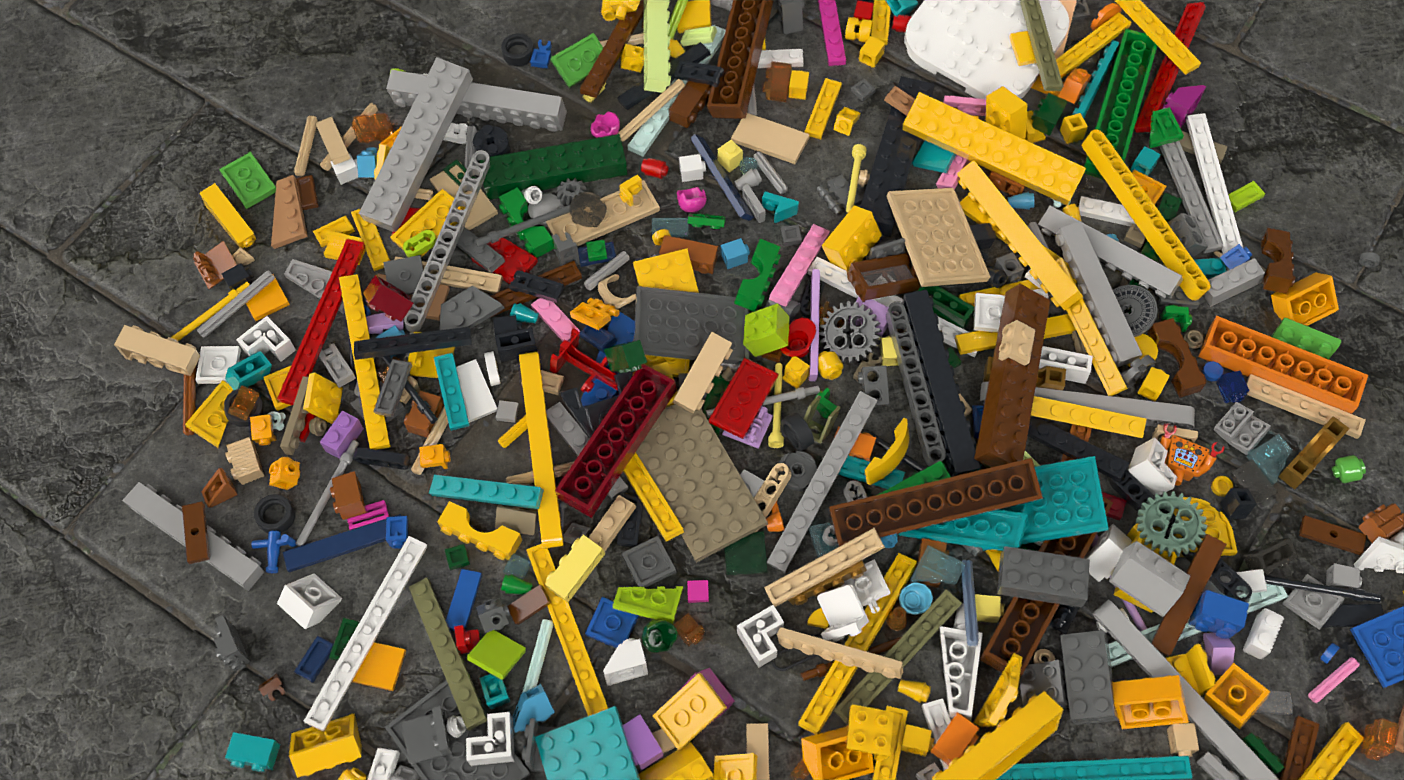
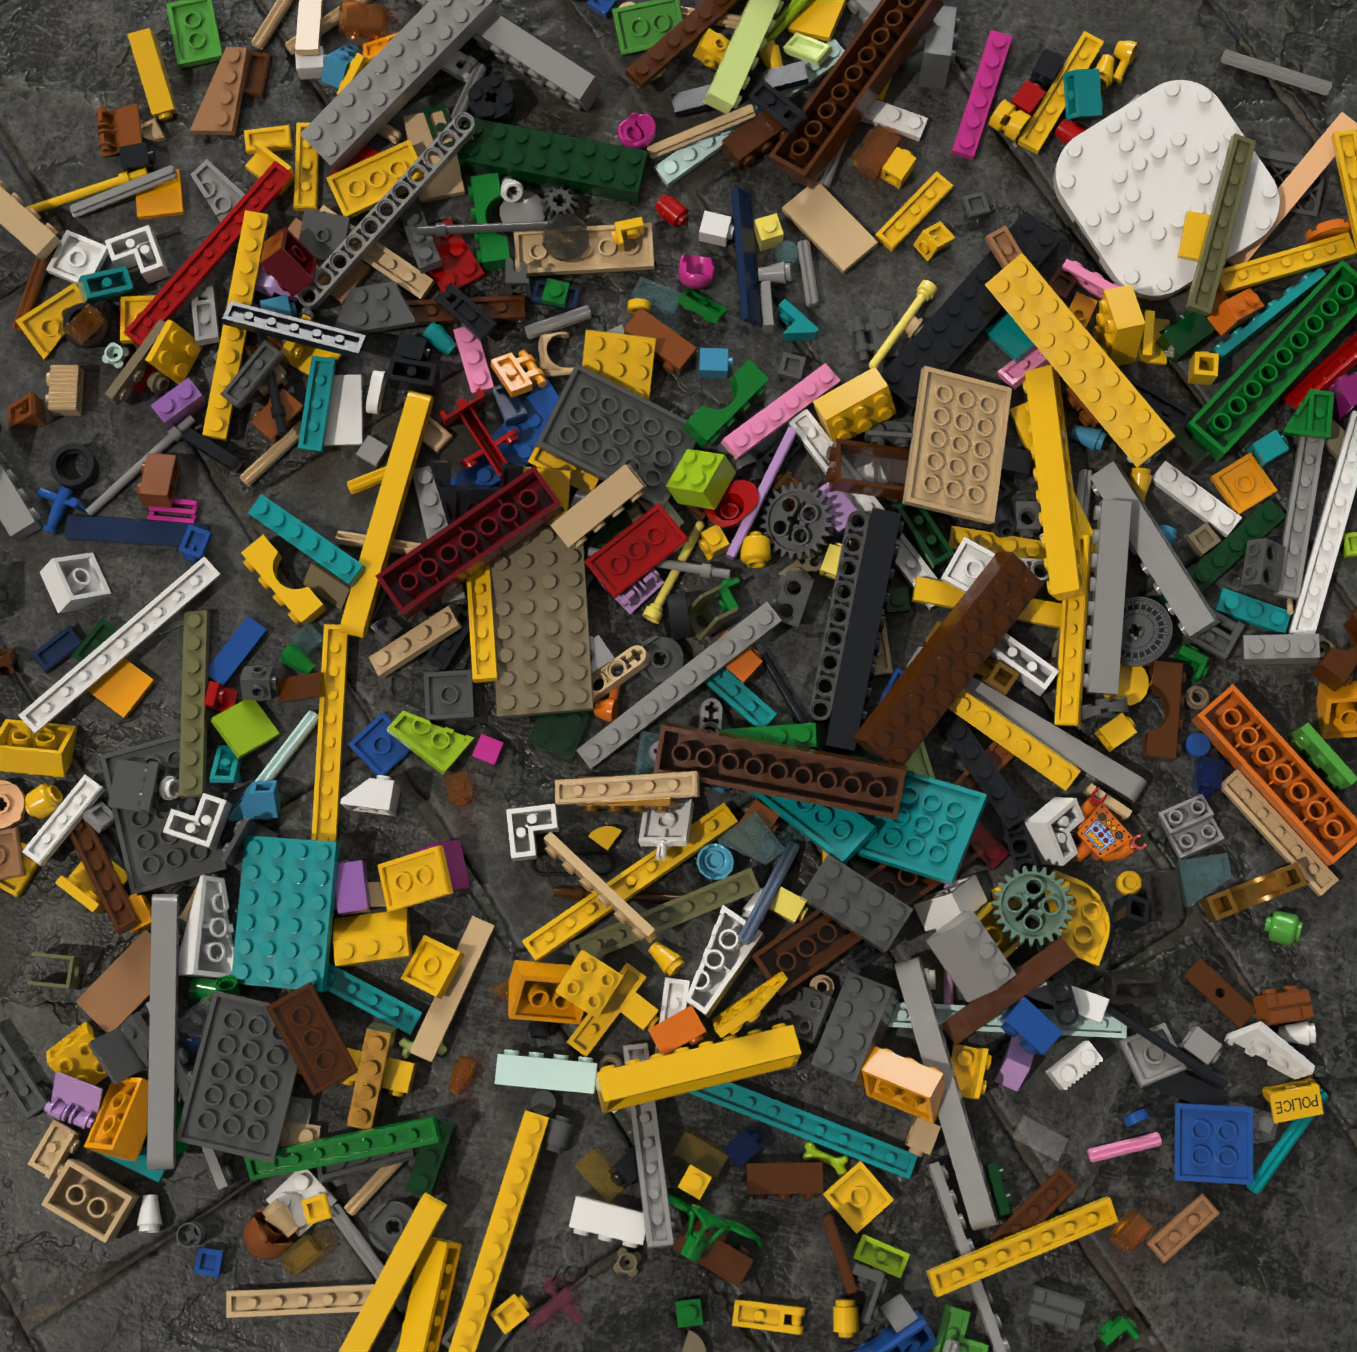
camera: 25 degrees right, 15 degrees up
light orange bracket [250,414,277,446] -> none
light orange brick [269,457,300,490] -> none
lime beam [403,230,437,257] -> none
light orange bracket [419,444,451,469] -> none
dark green plate [444,544,470,571] -> none
light yellow brick [545,535,605,603] -> none
dark green brick [604,340,647,373] -> none
dark green hair [642,619,678,653] -> none
white bracket [817,584,869,642] -> none
yellow brick [859,36,885,68] -> none
yellow slope [865,418,910,485] -> none
clear orange cone [886,607,907,630] -> none
tan bracket [999,320,1035,366] -> none
yellow beam [1082,129,1211,301] -> none
light orange brick [1204,663,1270,730] -> none
bracket [1220,244,1252,270] -> none

